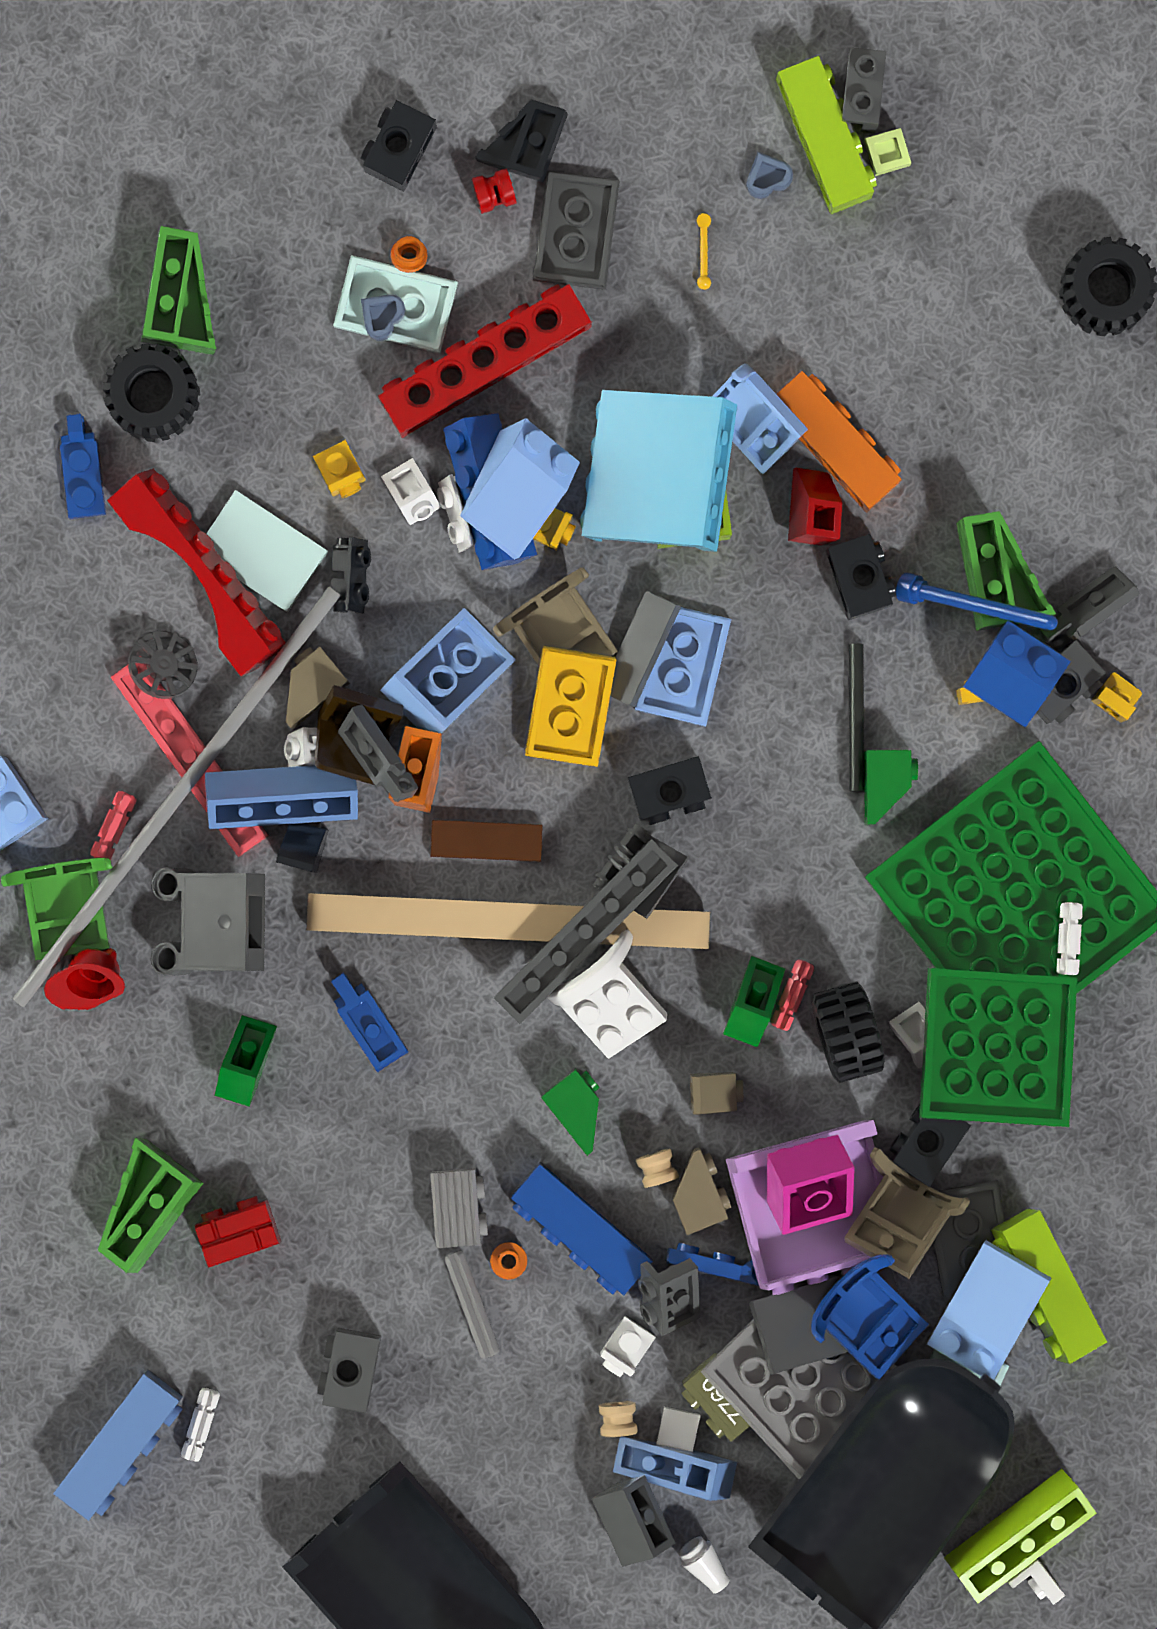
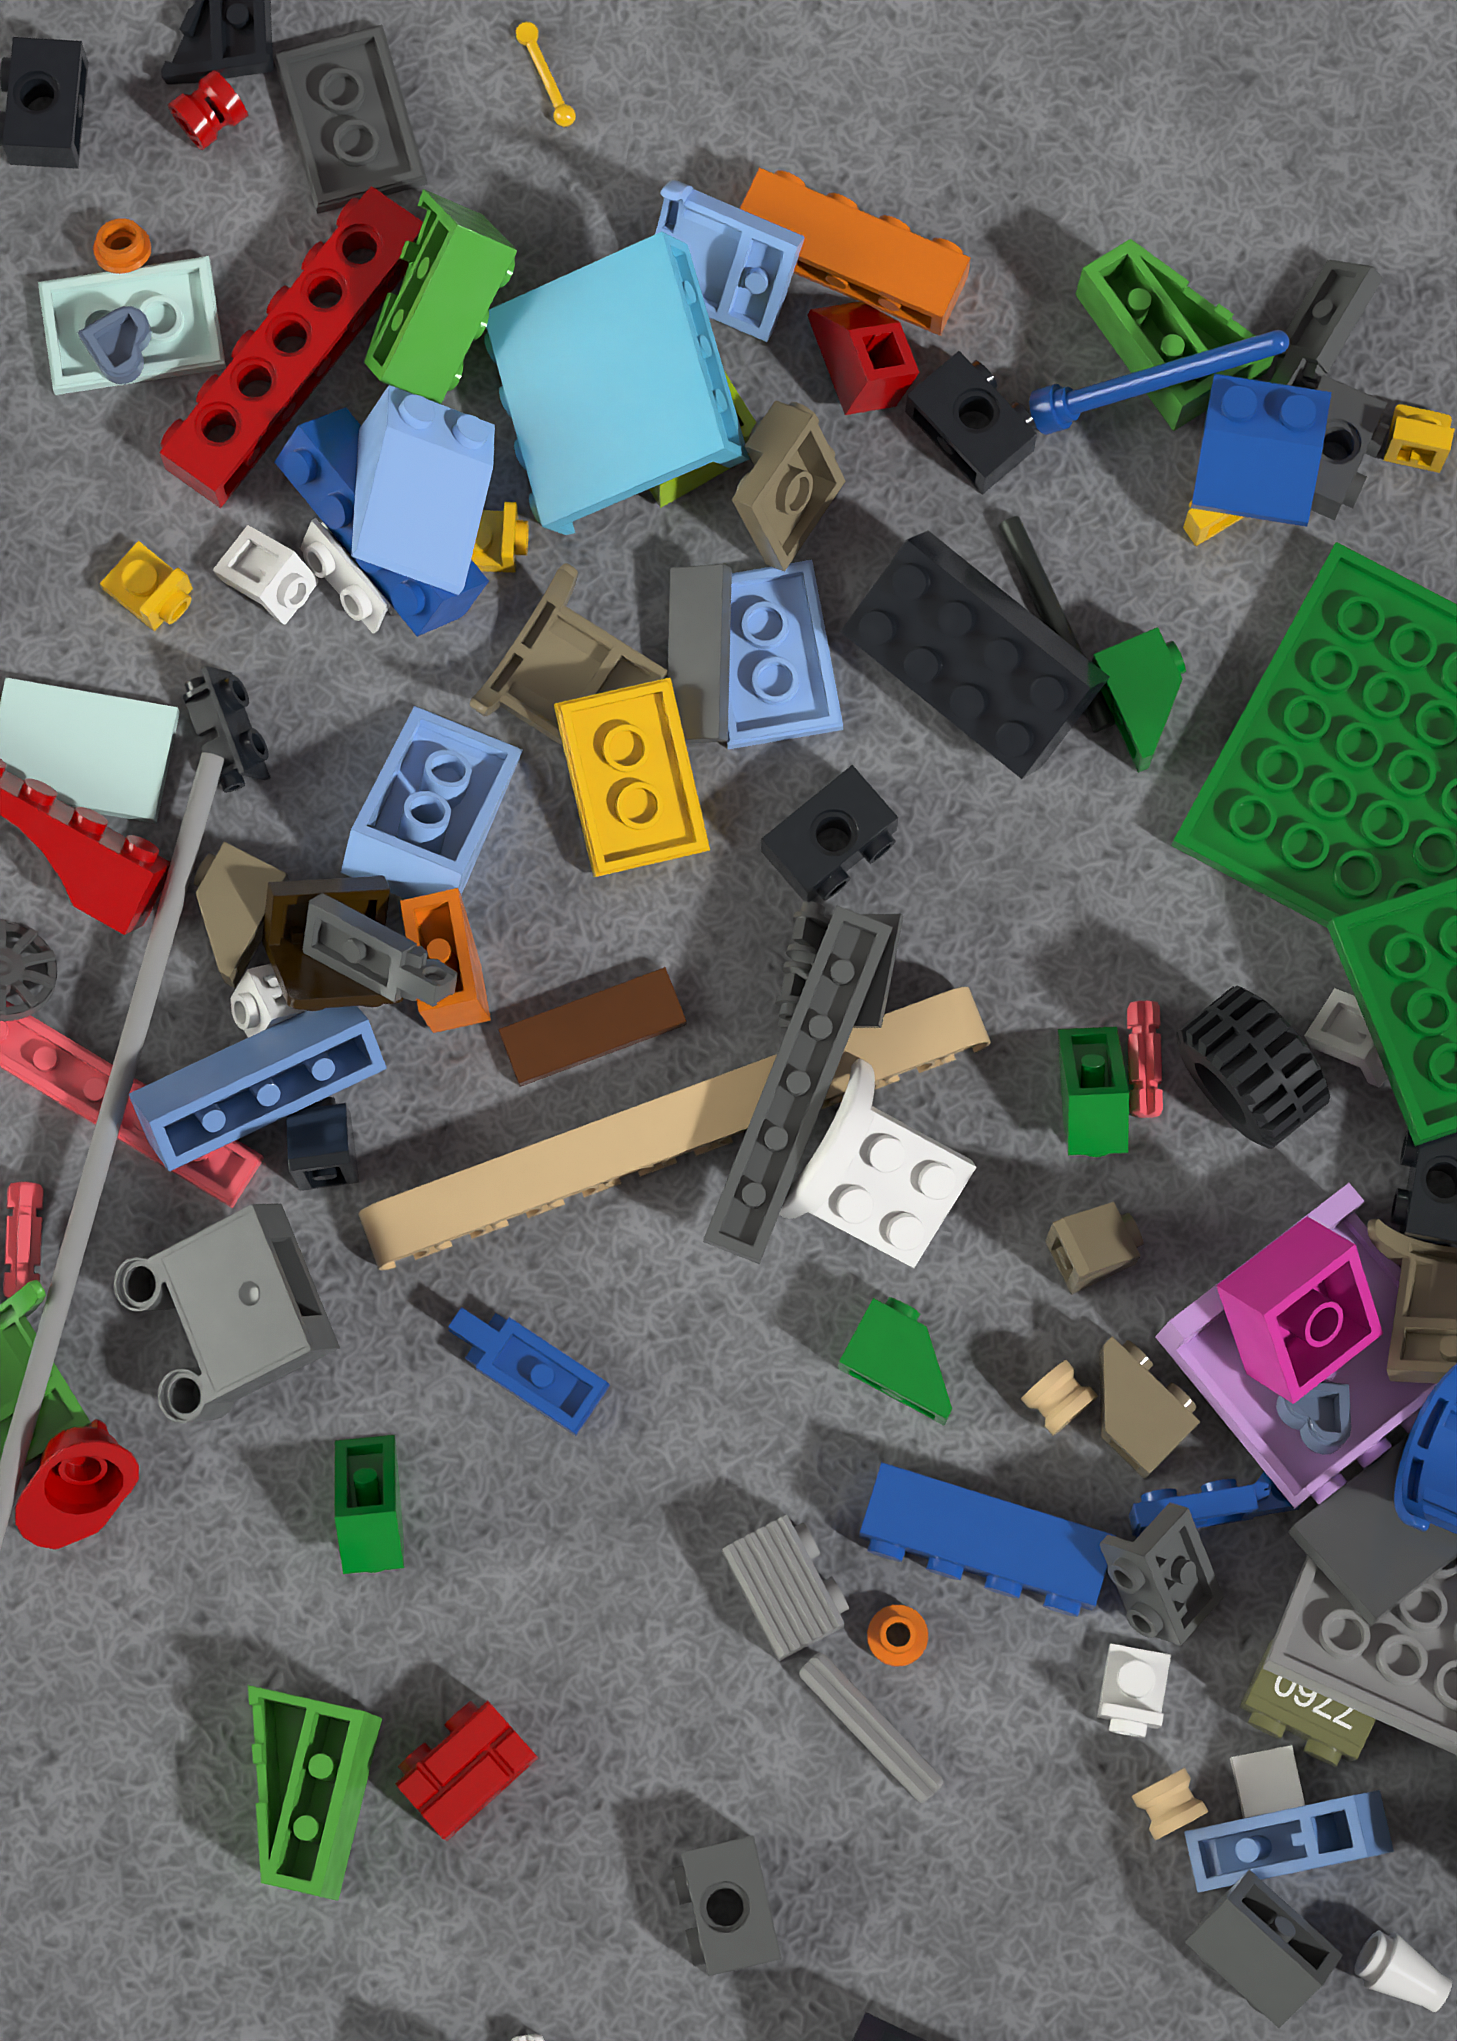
camera: 20 degrees left, 10 degrees down
none -> bright green wedge [364,189,518,404]
none -> dark tan plate [732,400,846,572]
none -> black brick [840,530,1110,779]
none -> sand blue tile [1276,1381,1351,1455]

